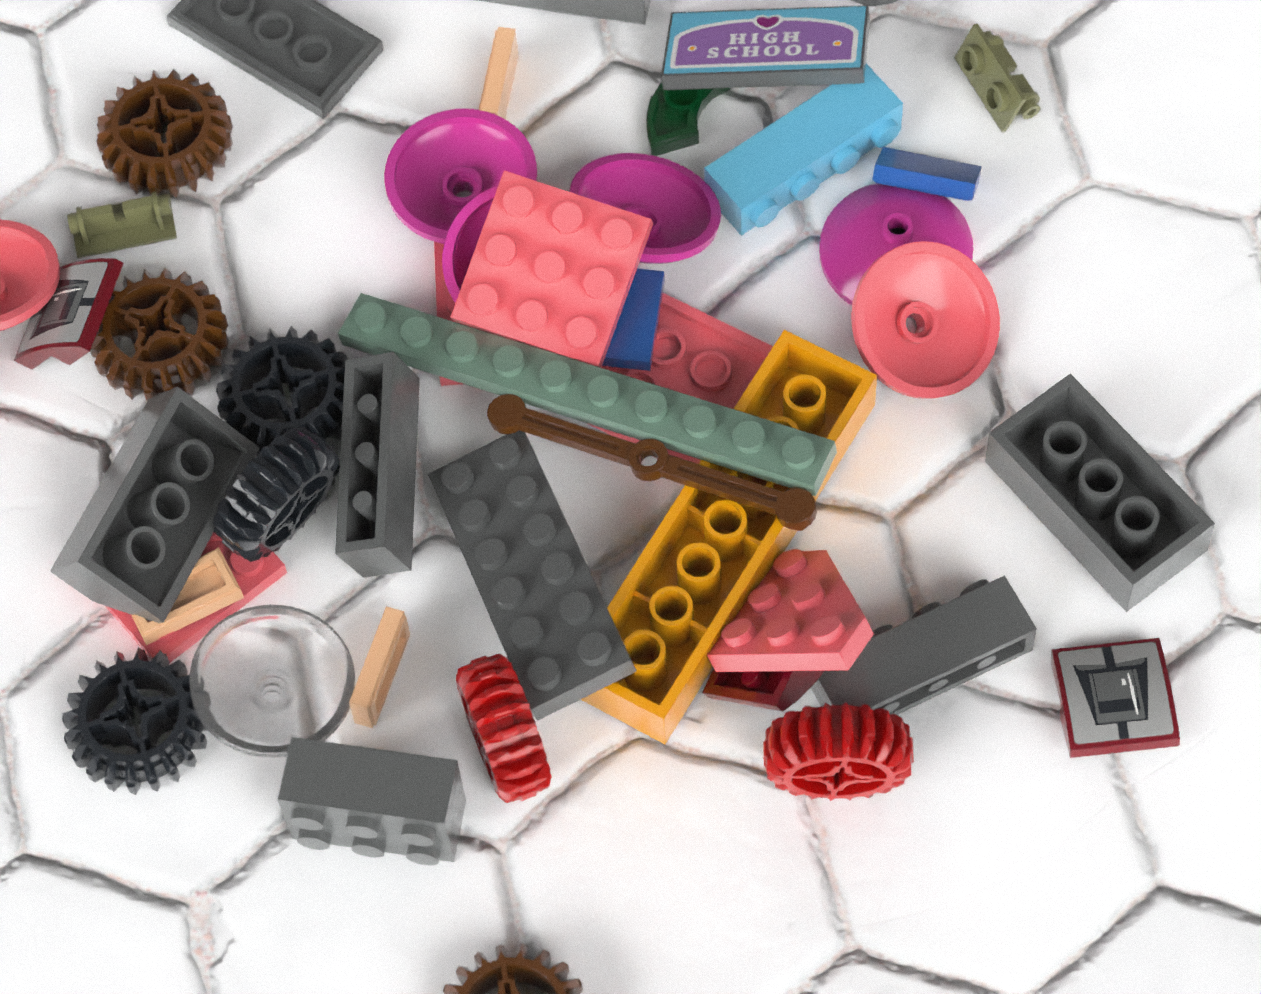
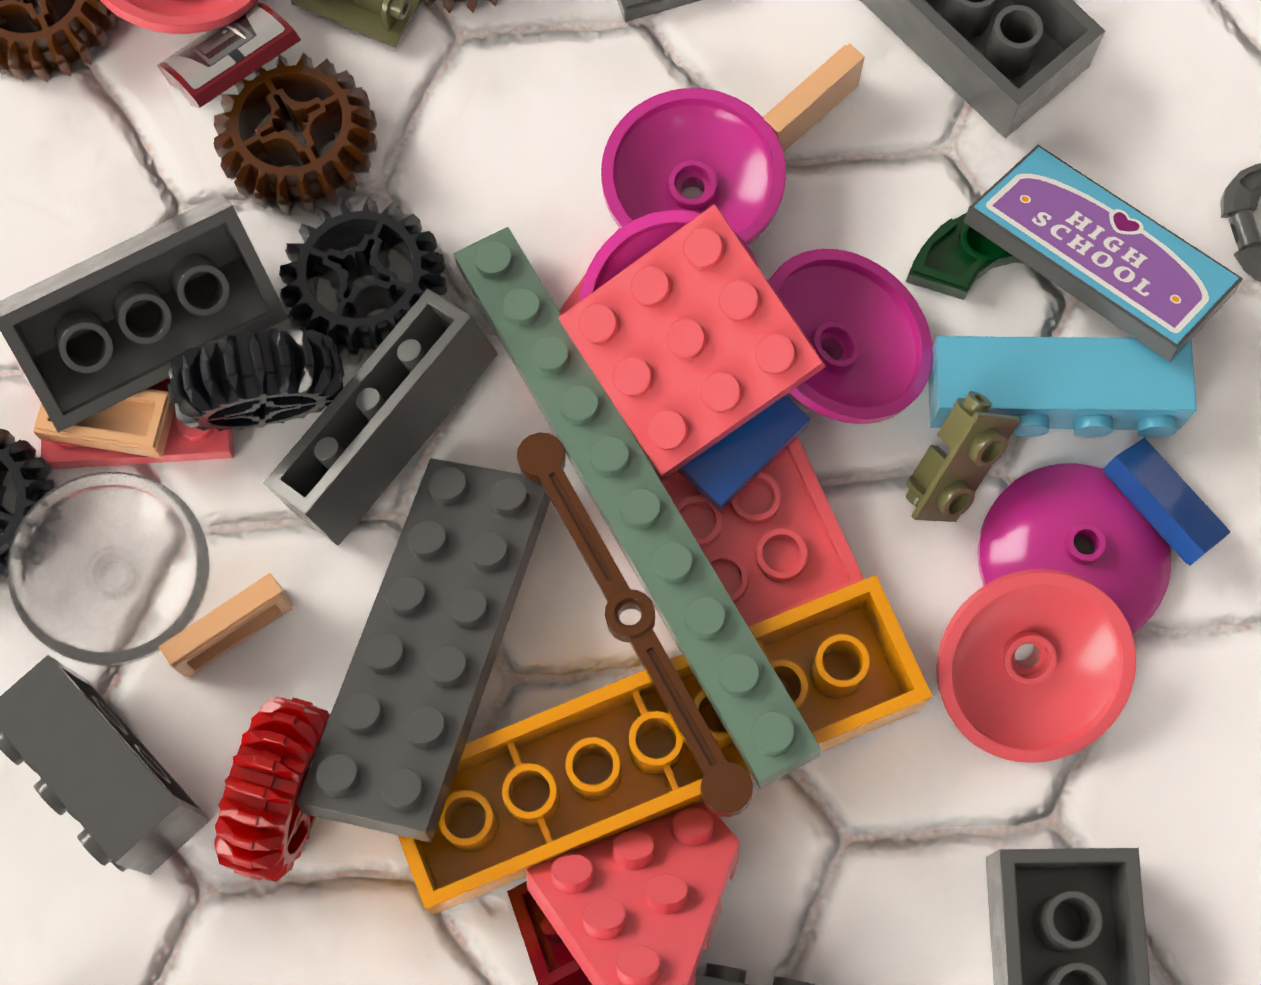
camera: 35 degrees right, 10 degrees up
none -> olive hinge [906,391,1021,522]

